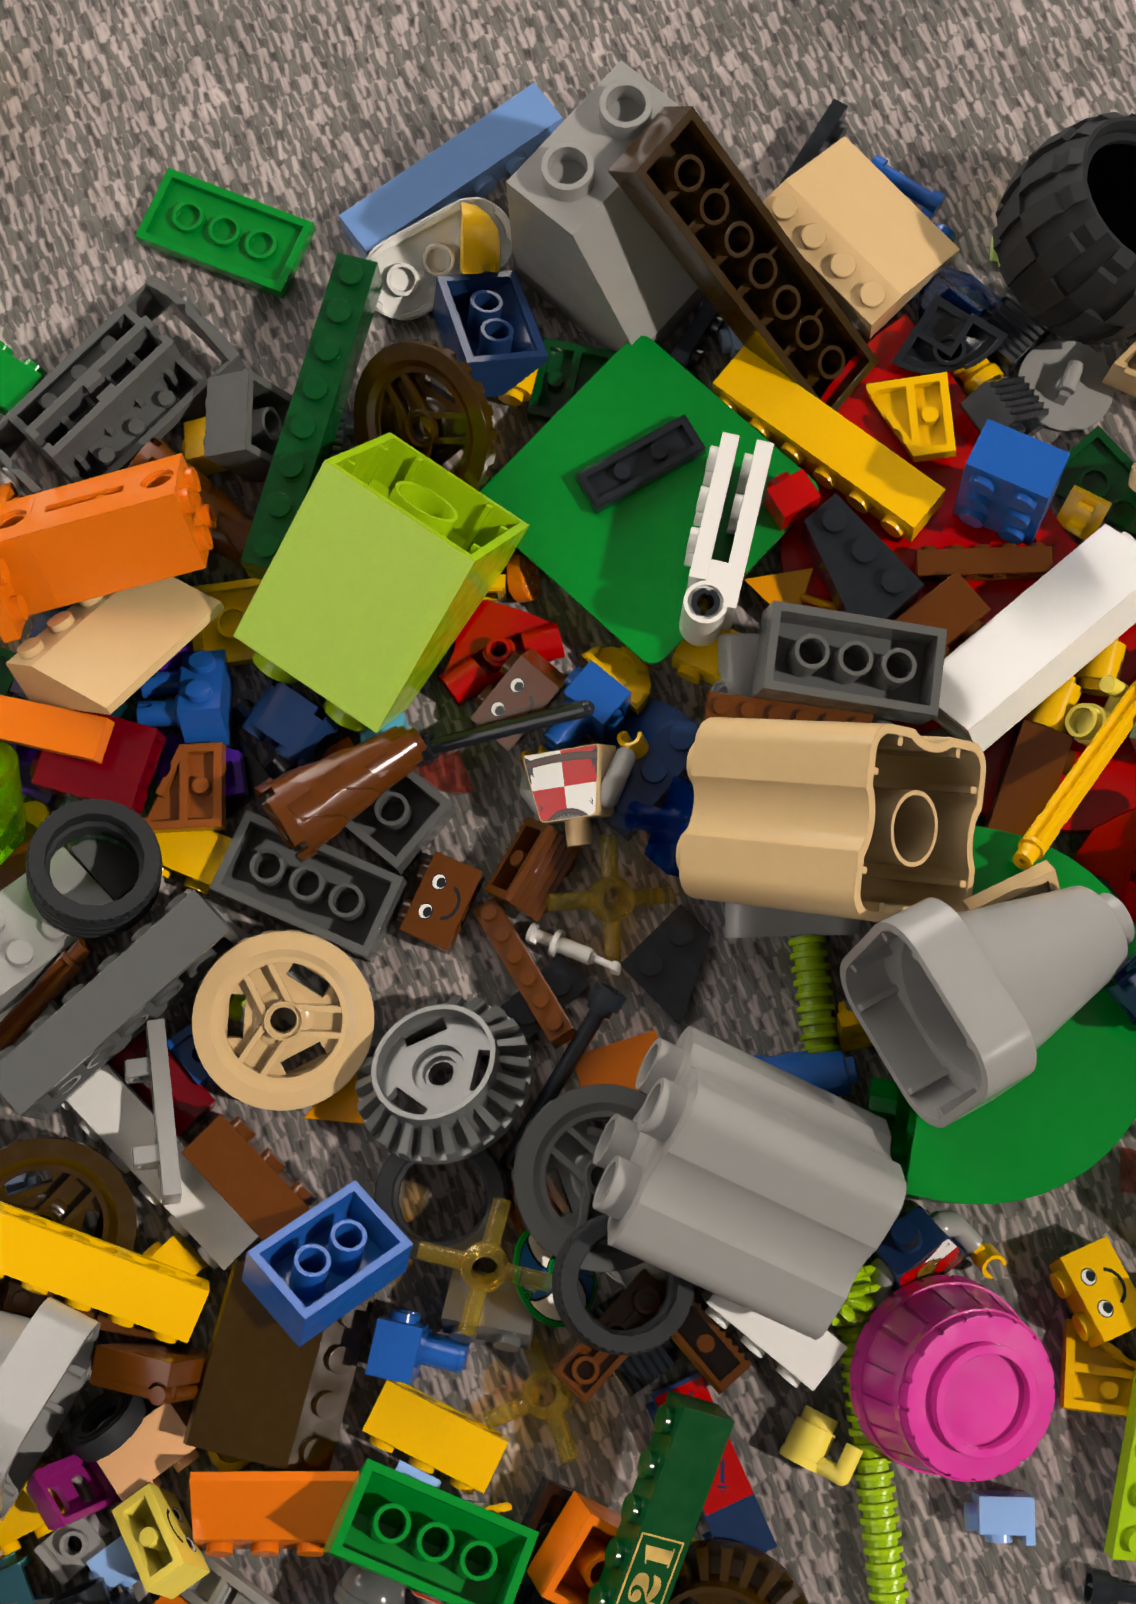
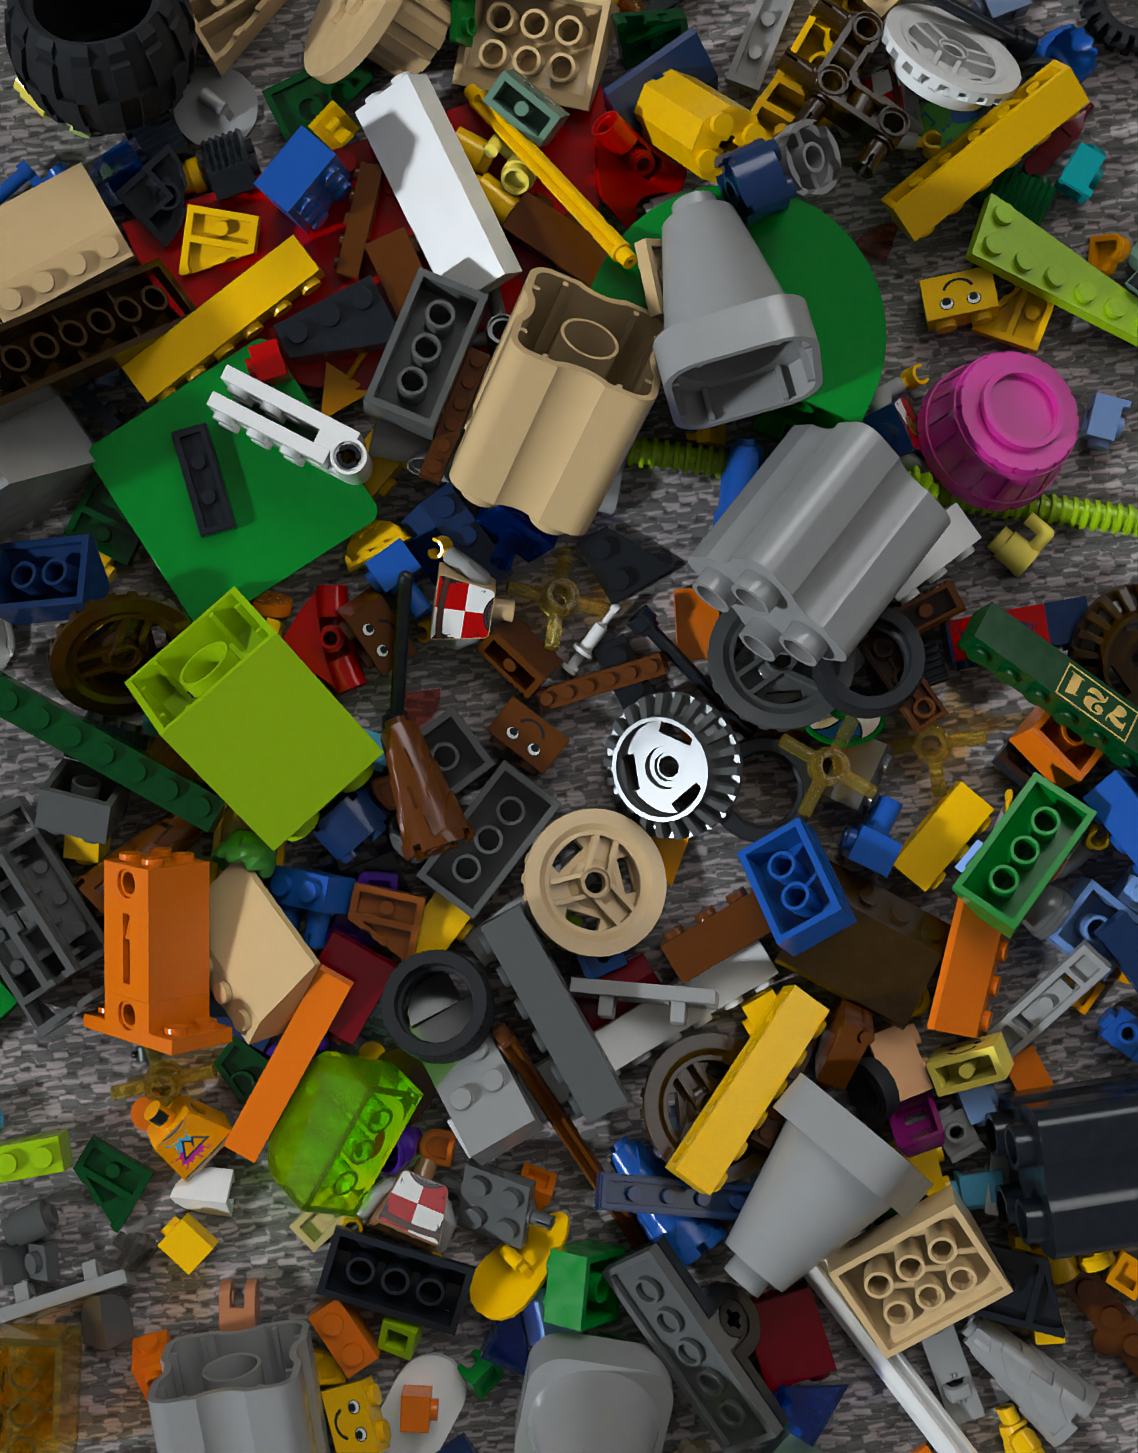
camera: 80 degrees left, 10 degrees up
none -> bright green hair [211,829,277,880]

